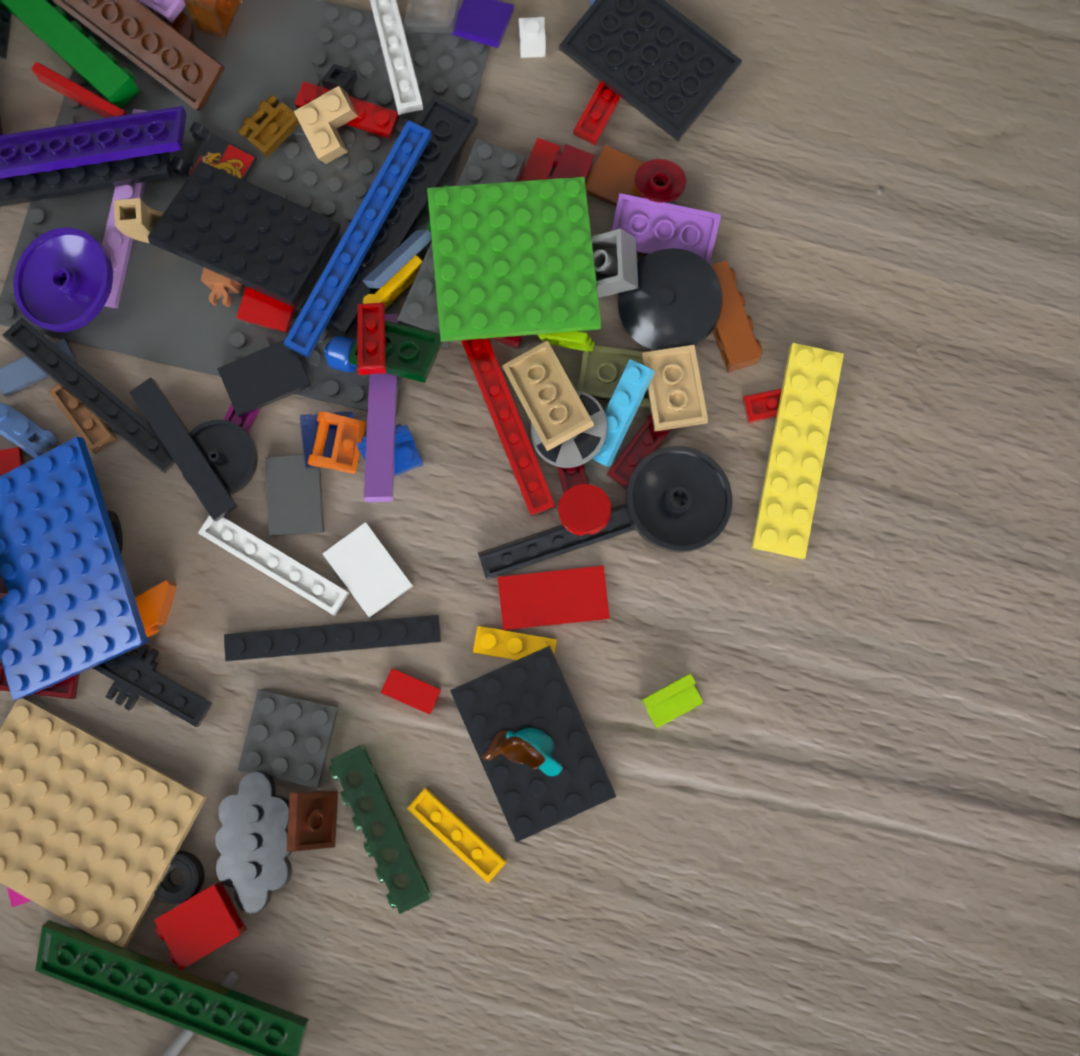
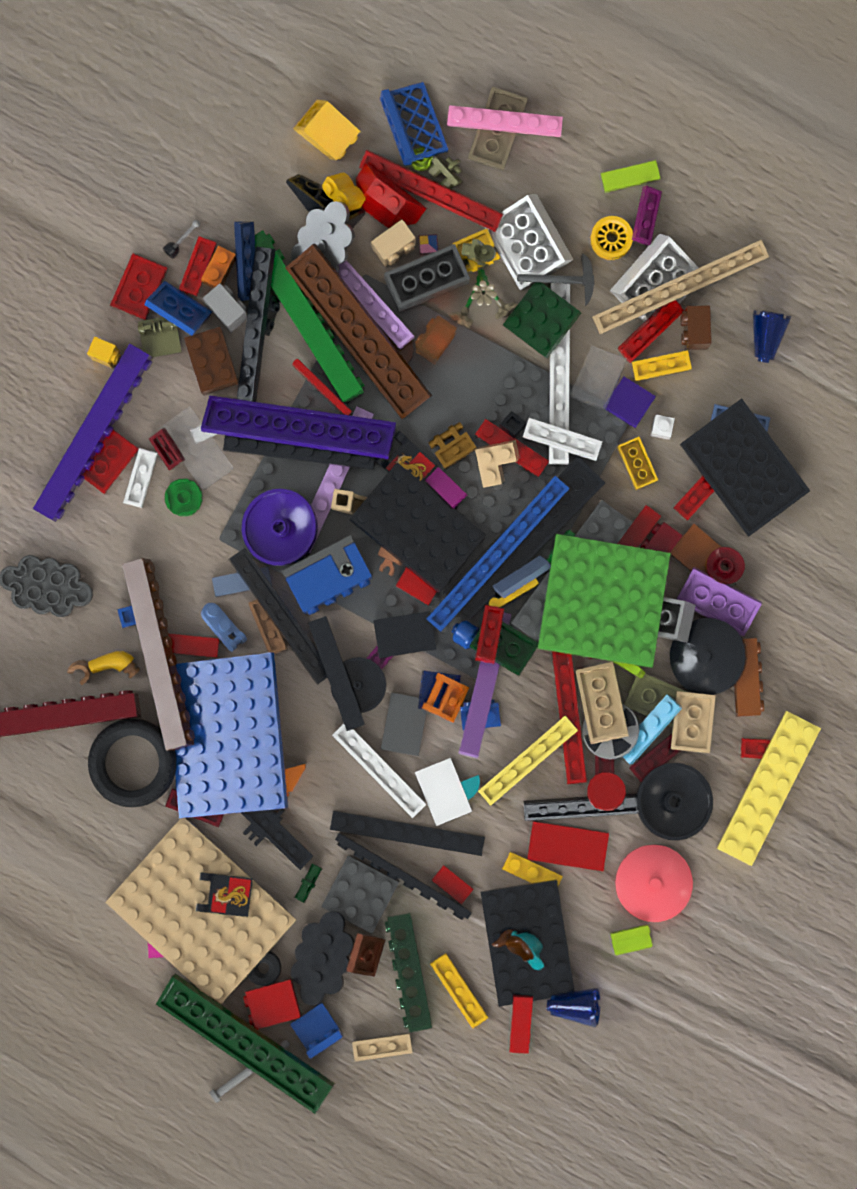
camera: 20 degrees right, 5 degrees up
none -> flag [196,872,253,917]
none -> blue piece [282,535,373,615]
none -> blue bracket [291,1003,344,1059]
none -> dark green pin [294,863,322,903]
none -> black plate [335,832,472,920]
none -> tan plate [352,1033,412,1061]
none -> magenta slope [425,467,467,509]
none -> teal tile [461,775,480,800]
none -> light yellow plate [478,716,578,806]
none -> red tile [509,995,533,1054]
none -> white plate [523,418,602,461]
none -> clear blue cone [547,988,601,1027]
none -> coral dish [615,844,693,922]
none -> yellow piece [617,437,658,490]

